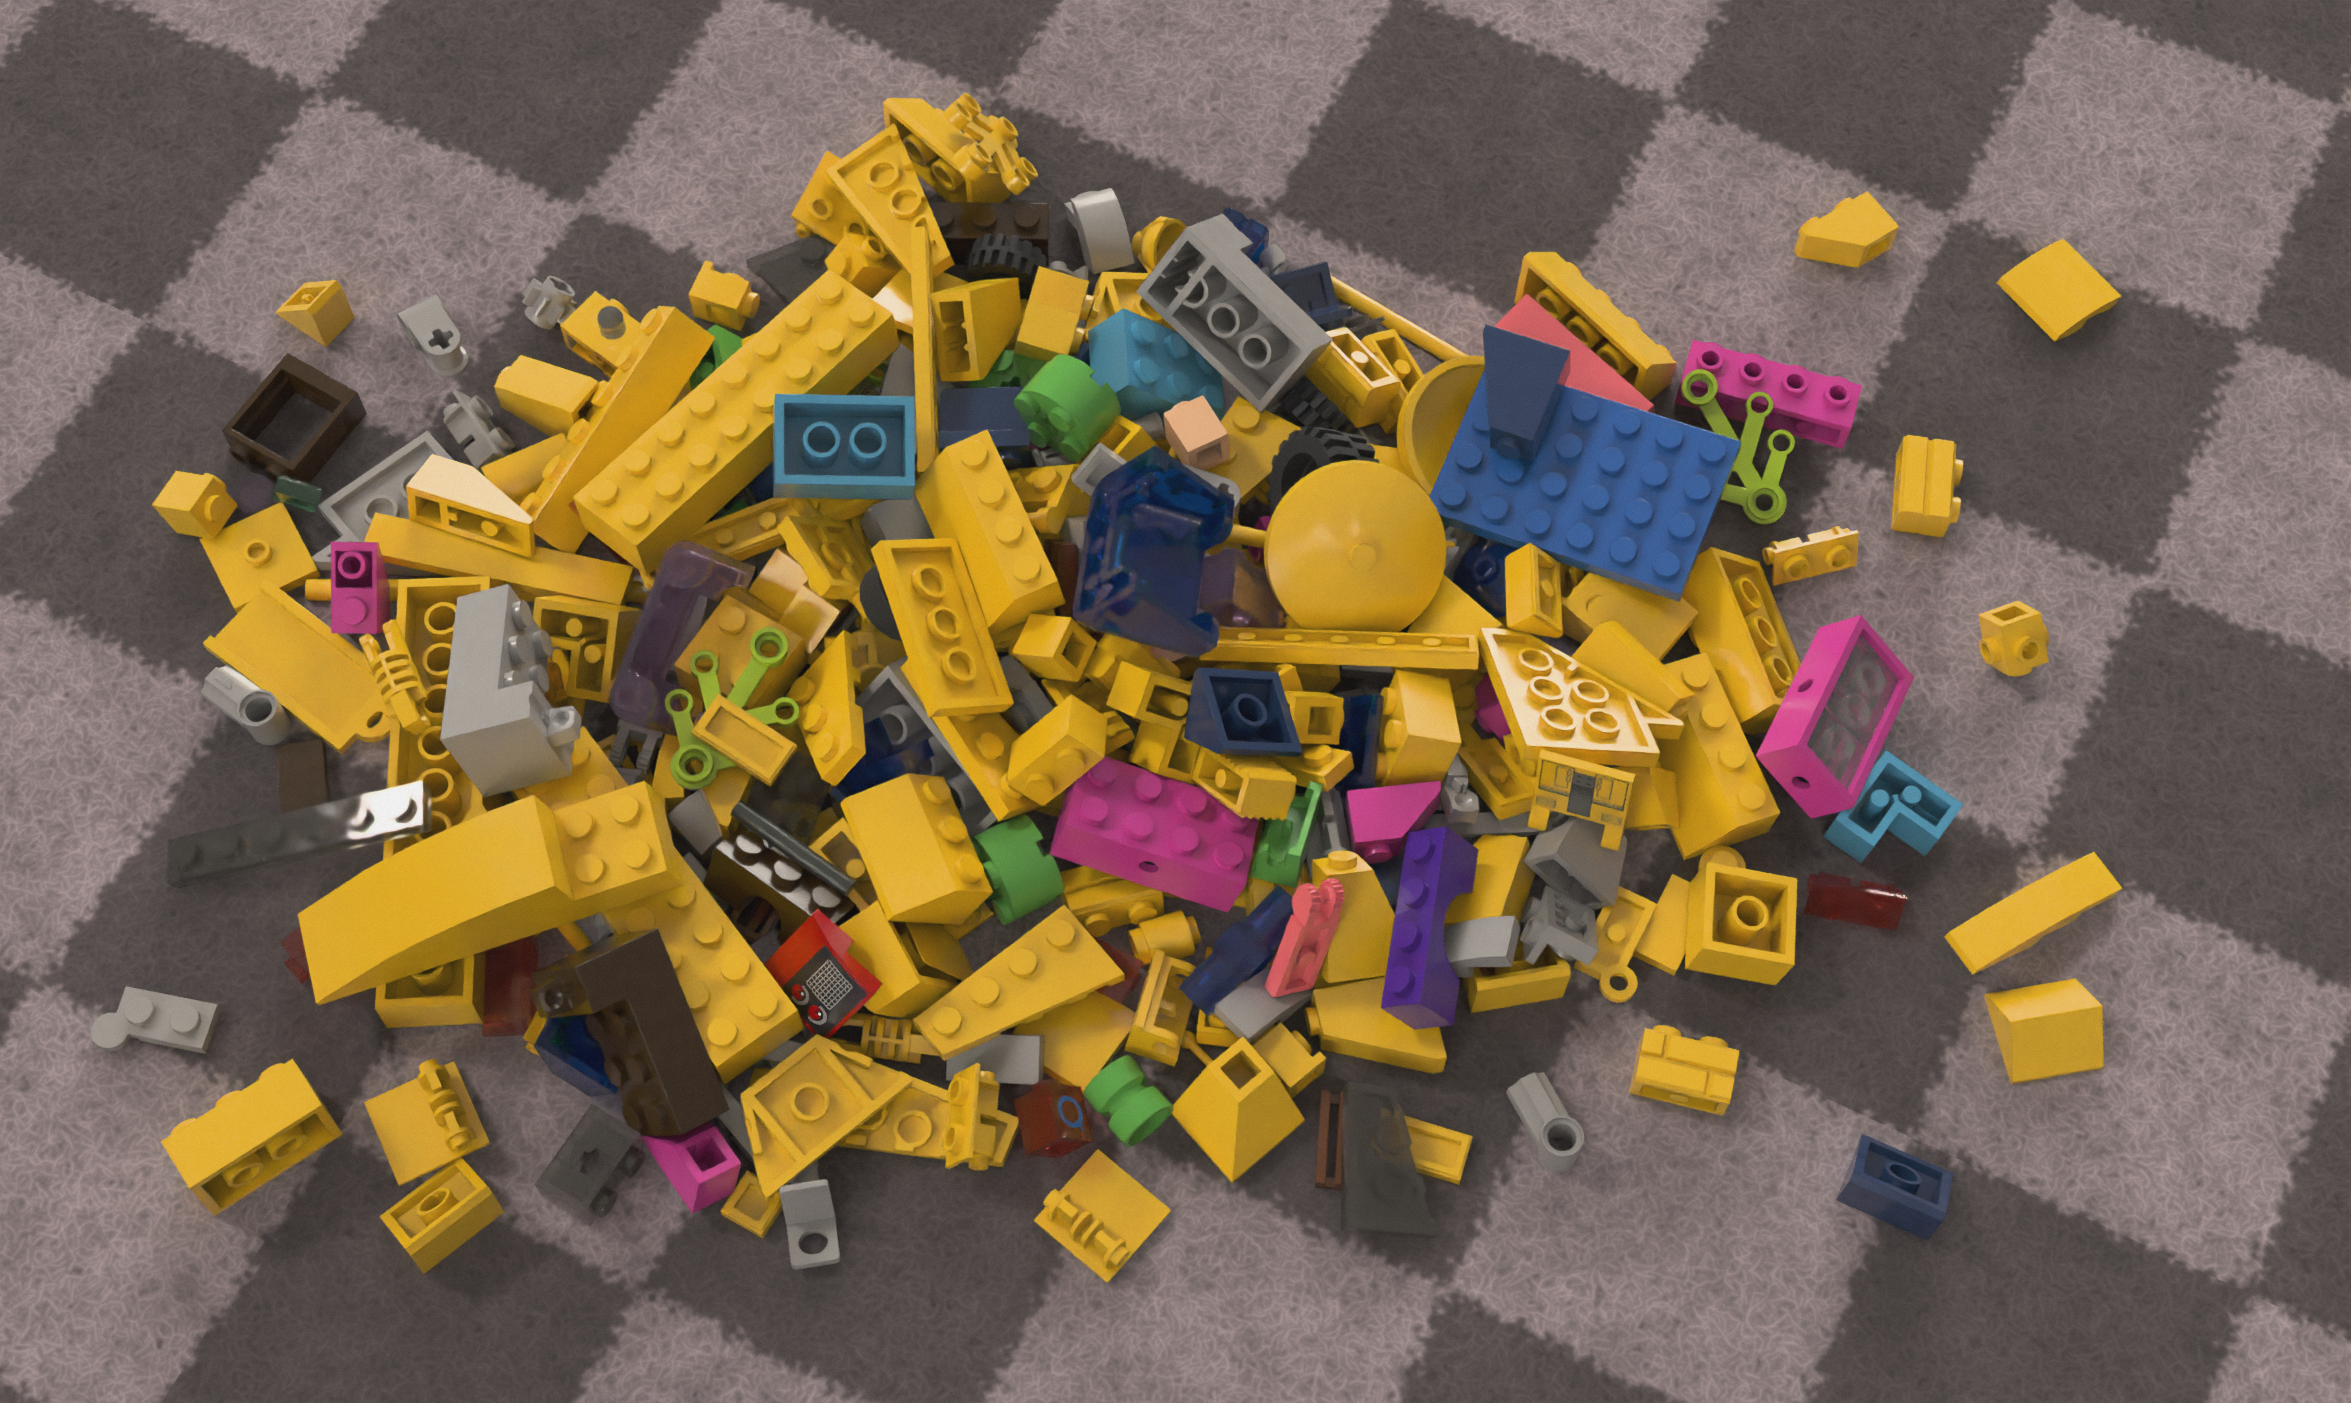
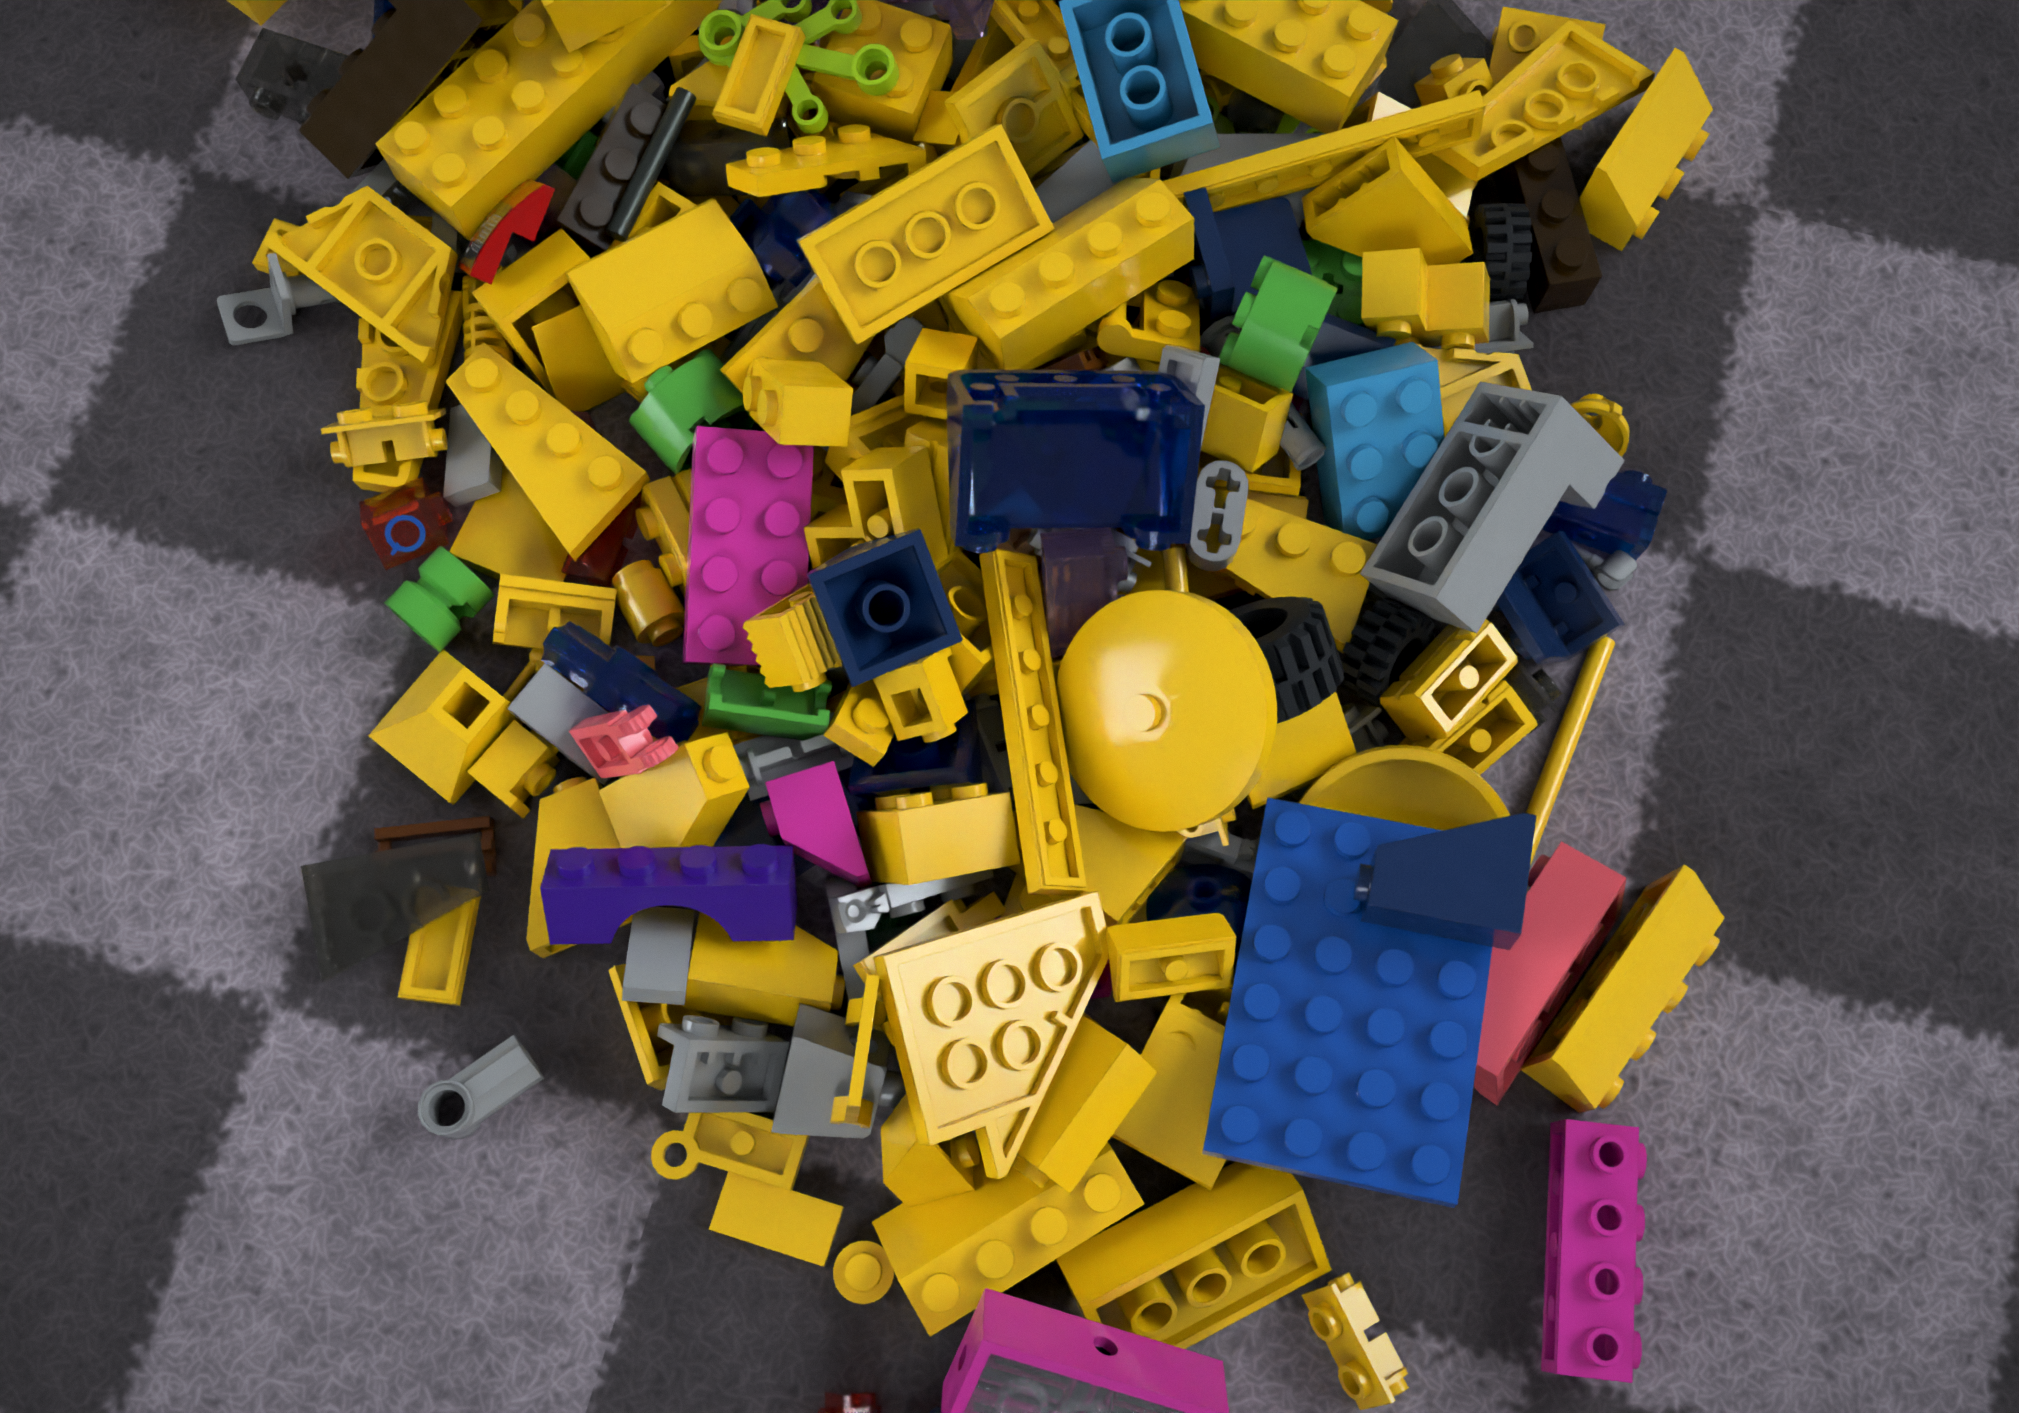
camera: 80 degrees right, 10 degrees up
dark pink slope [642,1122,741,1214] -> none
yellow plant [944,93,1038,195] -> none
yellow hinge [1034,1149,1171,1284] -> none
light grey brick [1064,188,1134,274] -> none
light nougat brick [1163,395,1230,471] -> none
yellow brick [1629,1025,1739,1116] -> none
lime plant [1681,369,1795,525] -> none
yellow brick [1685,862,1797,986] -> none
yellow slope [1794,191,1899,268] -> none

